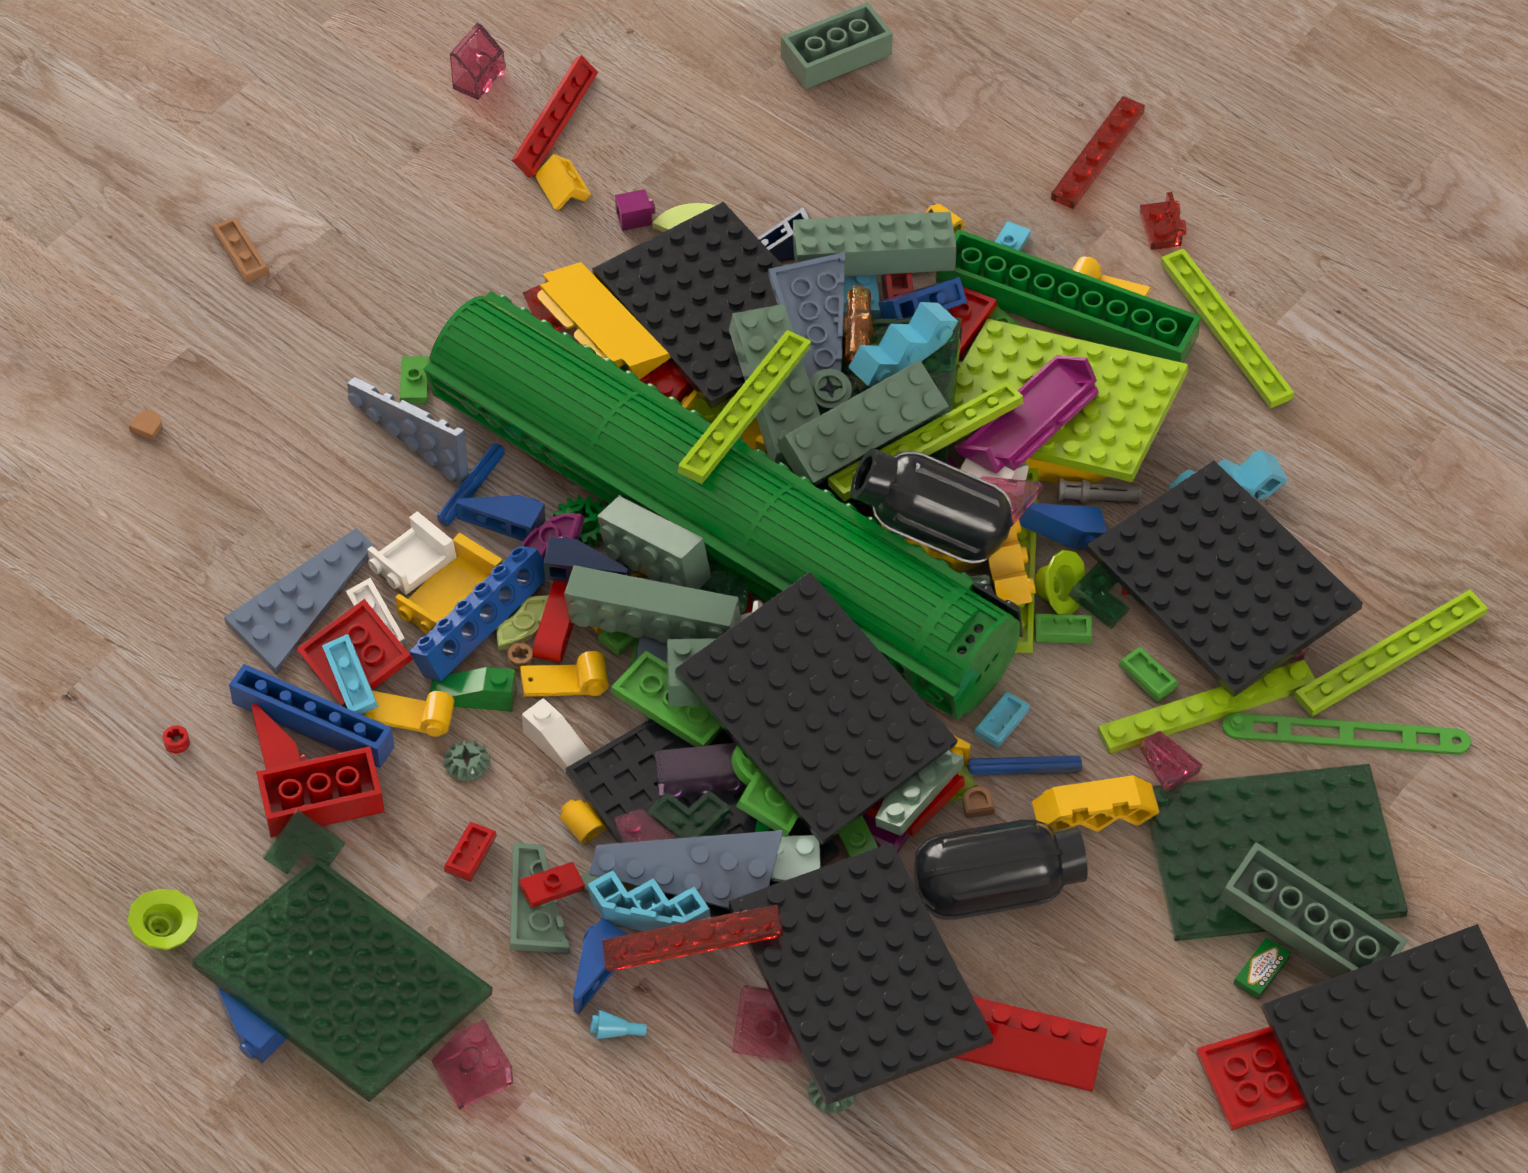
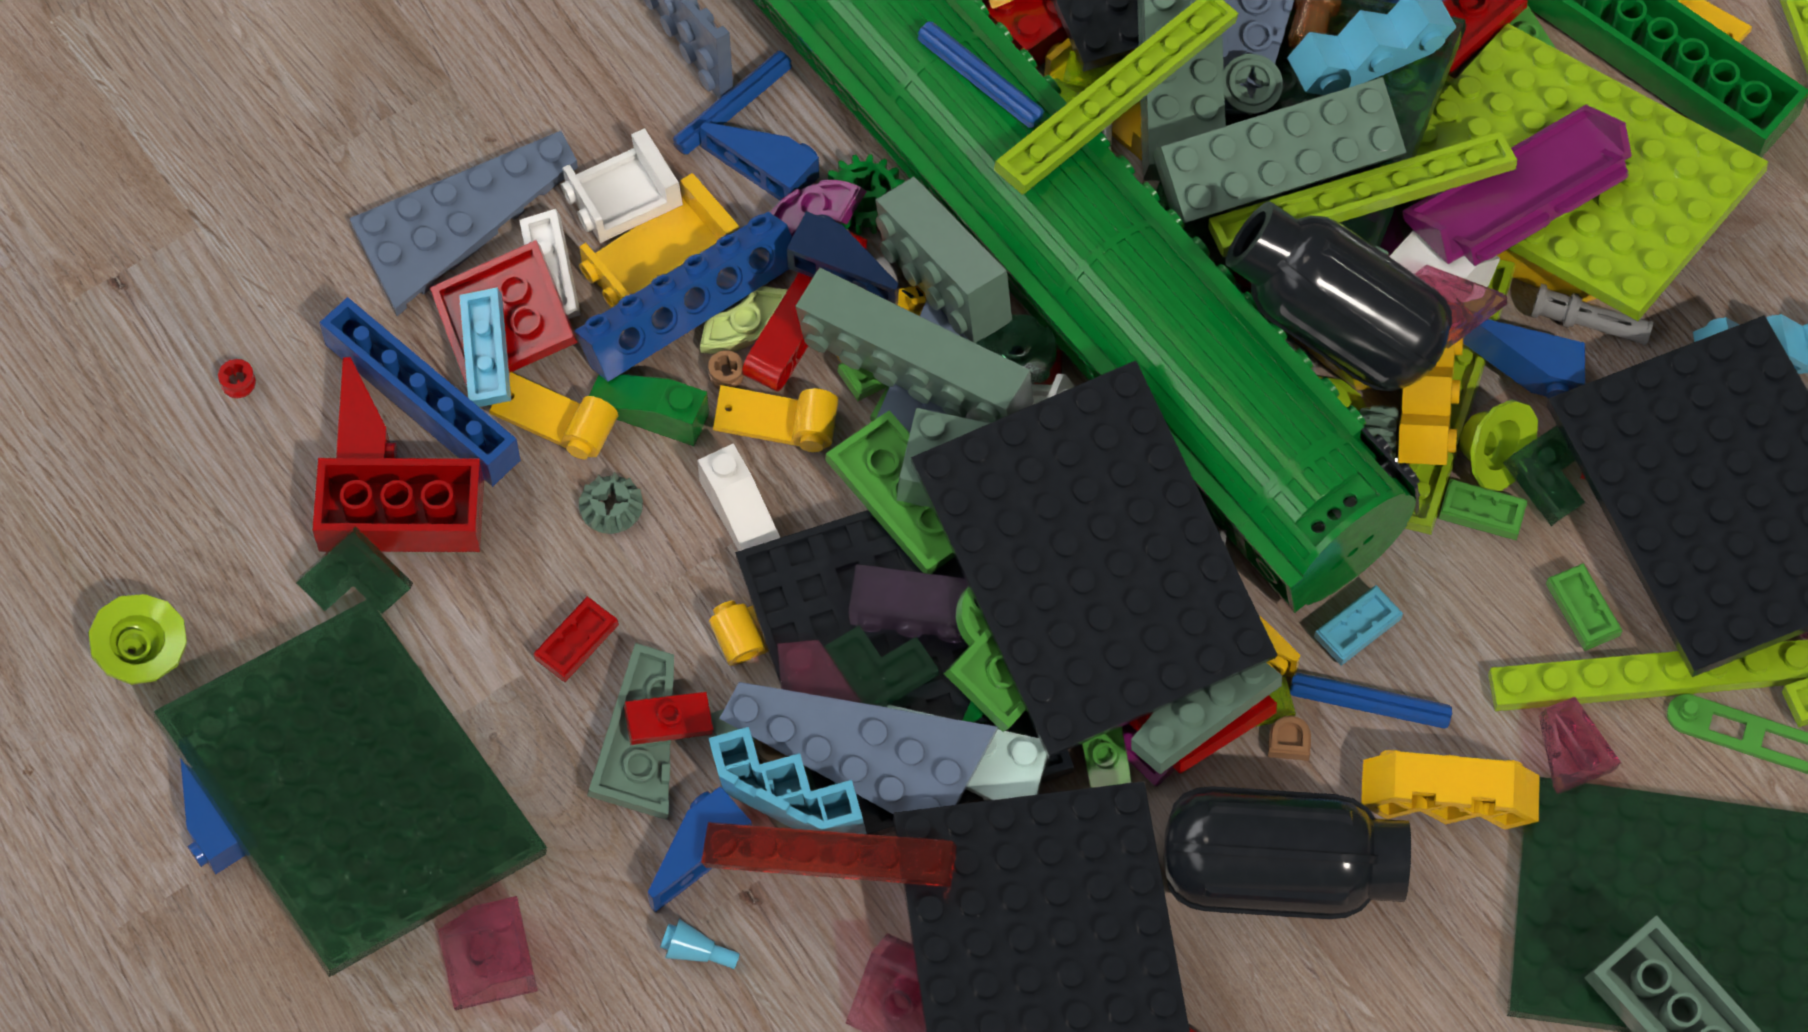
camera: 15 degrees right, 10 degrees up
none -> blue axle [918,21,1044,128]

